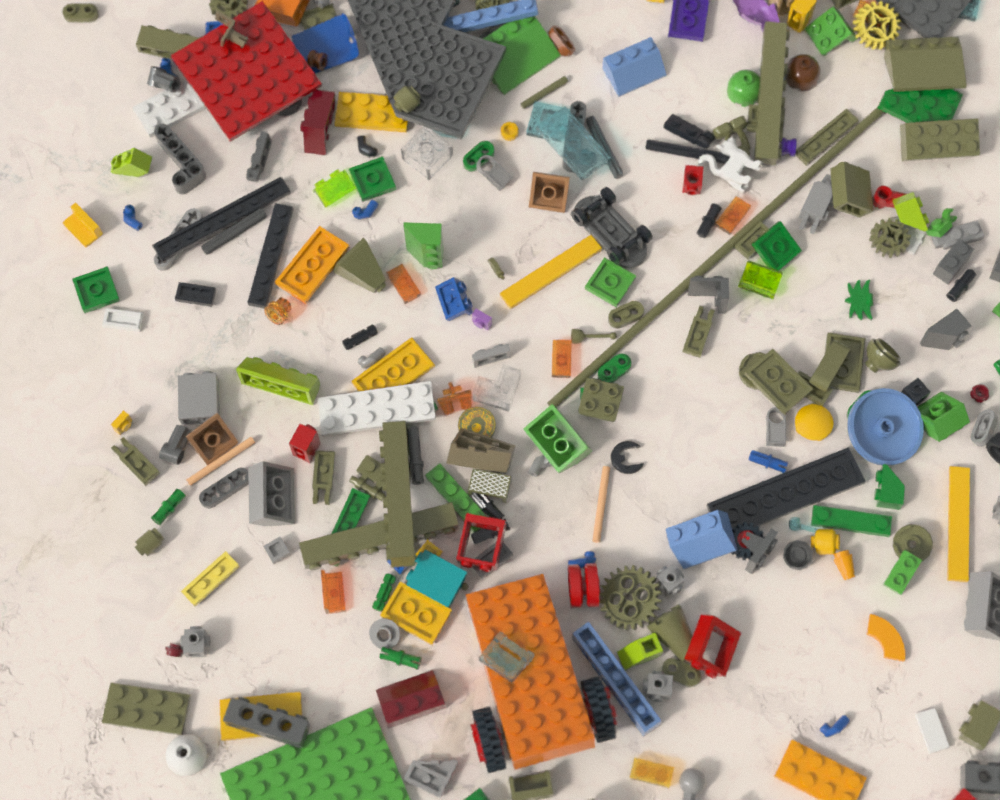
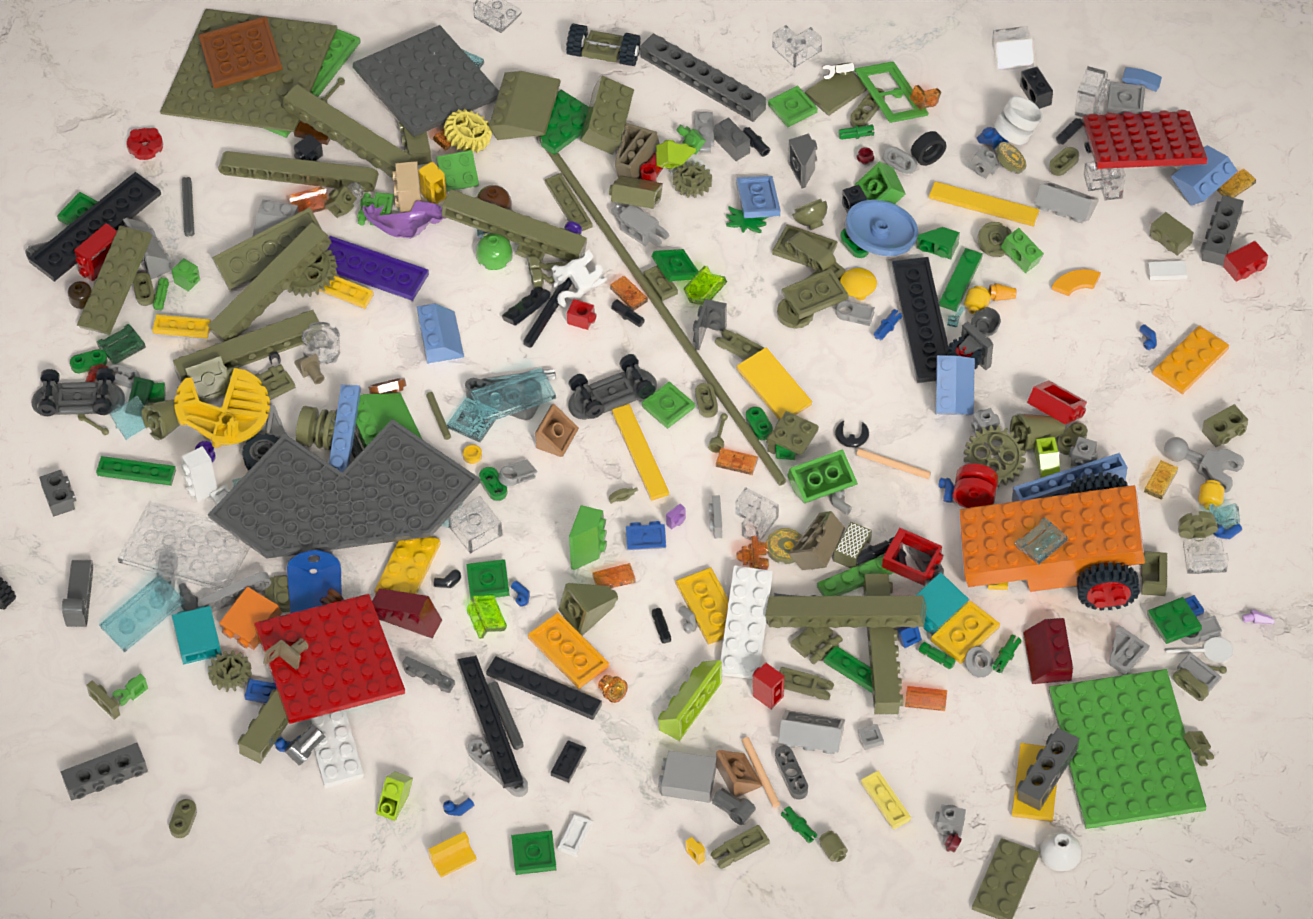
camera: 75 degrees left, 15 degrees down
dark grey beam [154,124,206,194] -> none
olive head [394,86,421,113] -> none
none -> dark tan wedge [615,123,660,178]
none -> medium blue plate [736,176,781,218]
none -> yellow tile [736,347,813,419]

